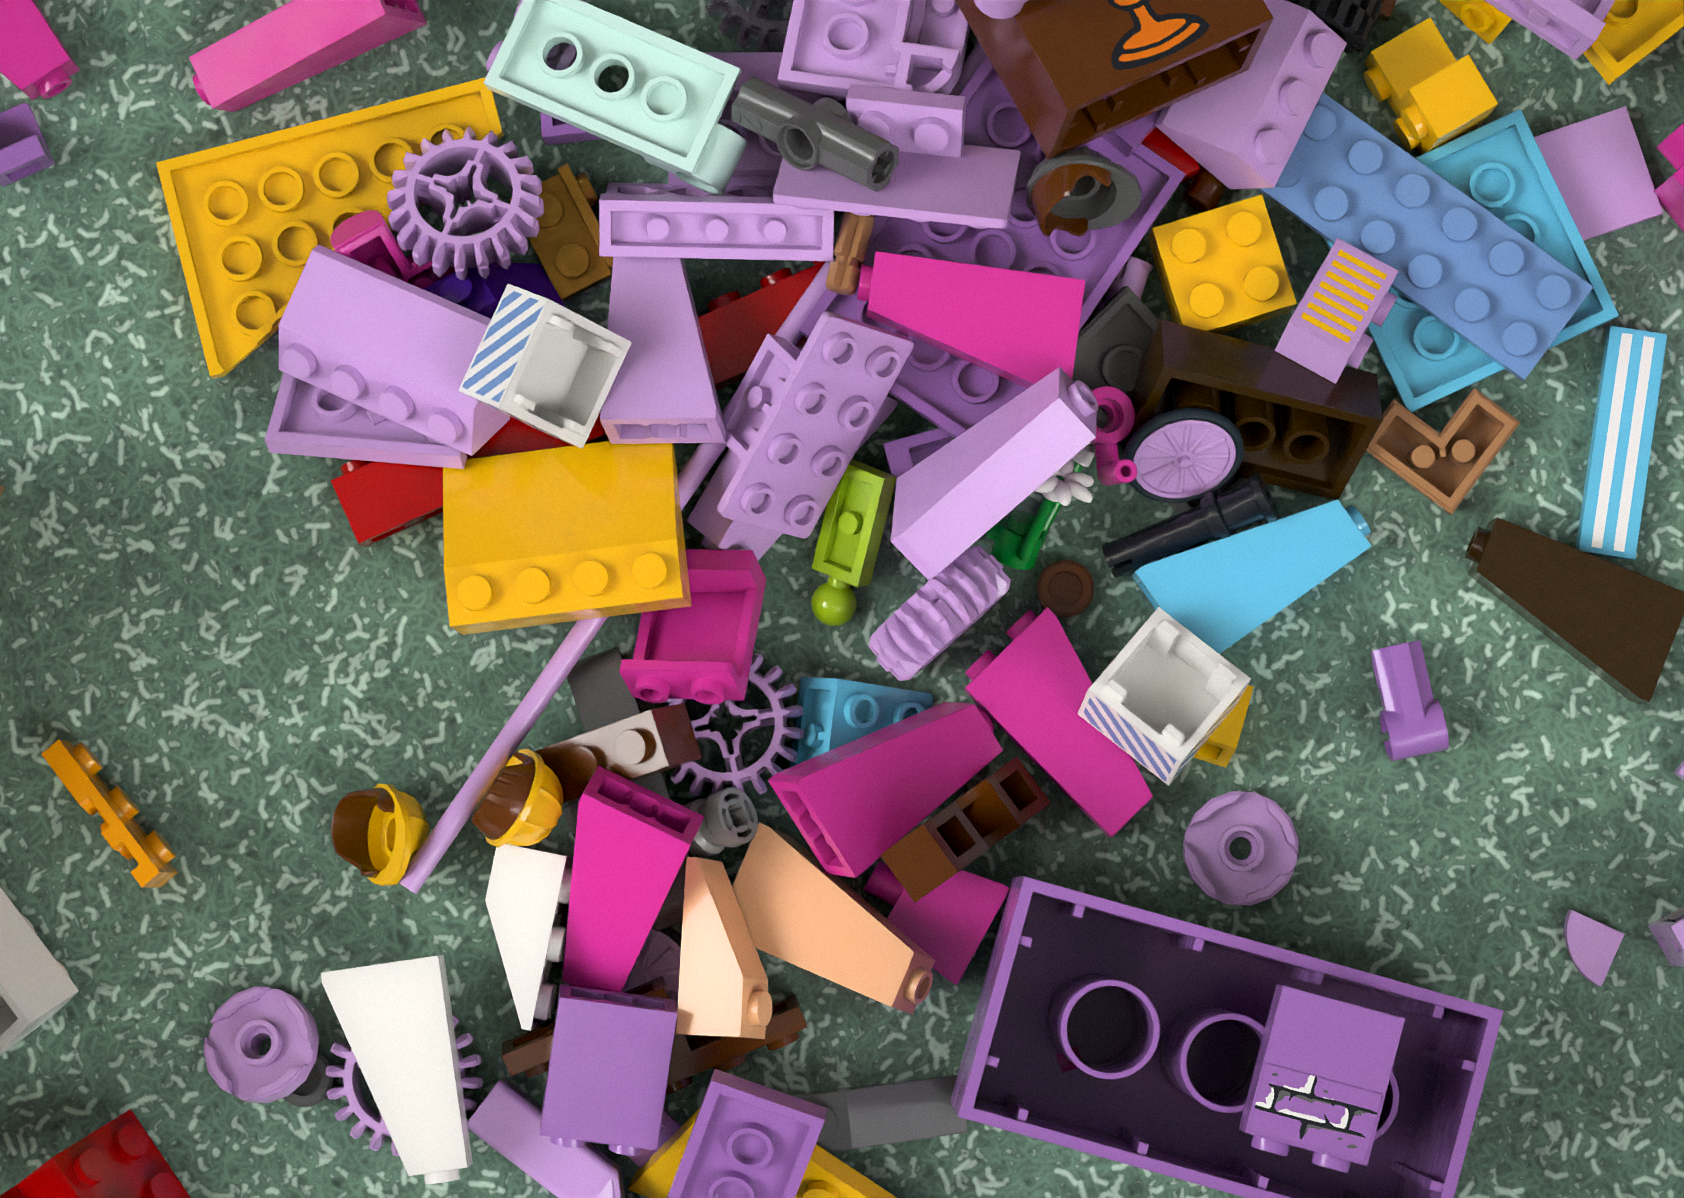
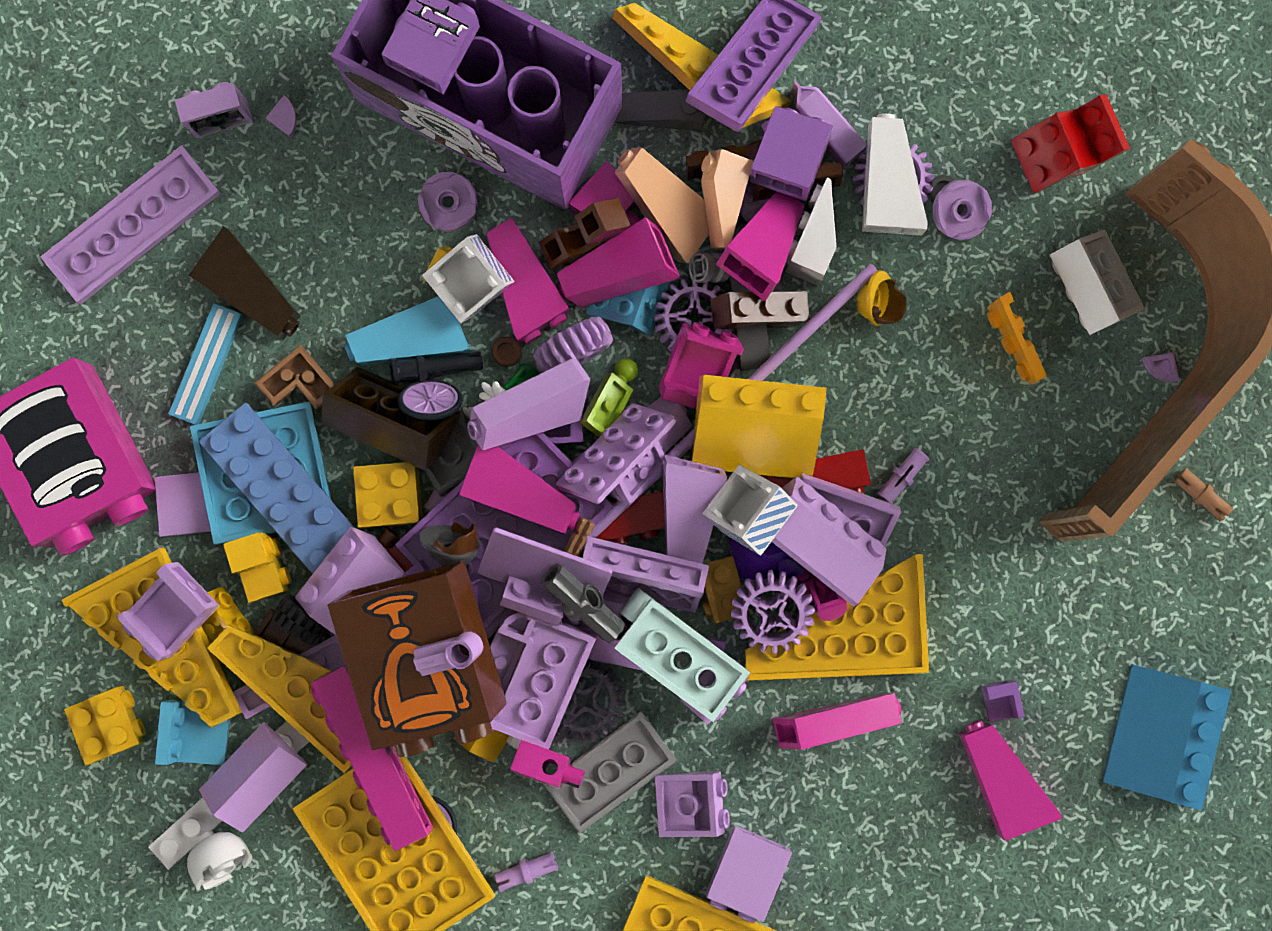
camera: 170 degrees left, 0 degrees up
piece [472,749,563,848] -> none
dark pink plate [1090,386,1137,486] -> none
lavender brick [1275,238,1399,384] -> none
medium lavender piece [1370,640,1449,762] -> none
none -> lavender pin [876,448,930,504]

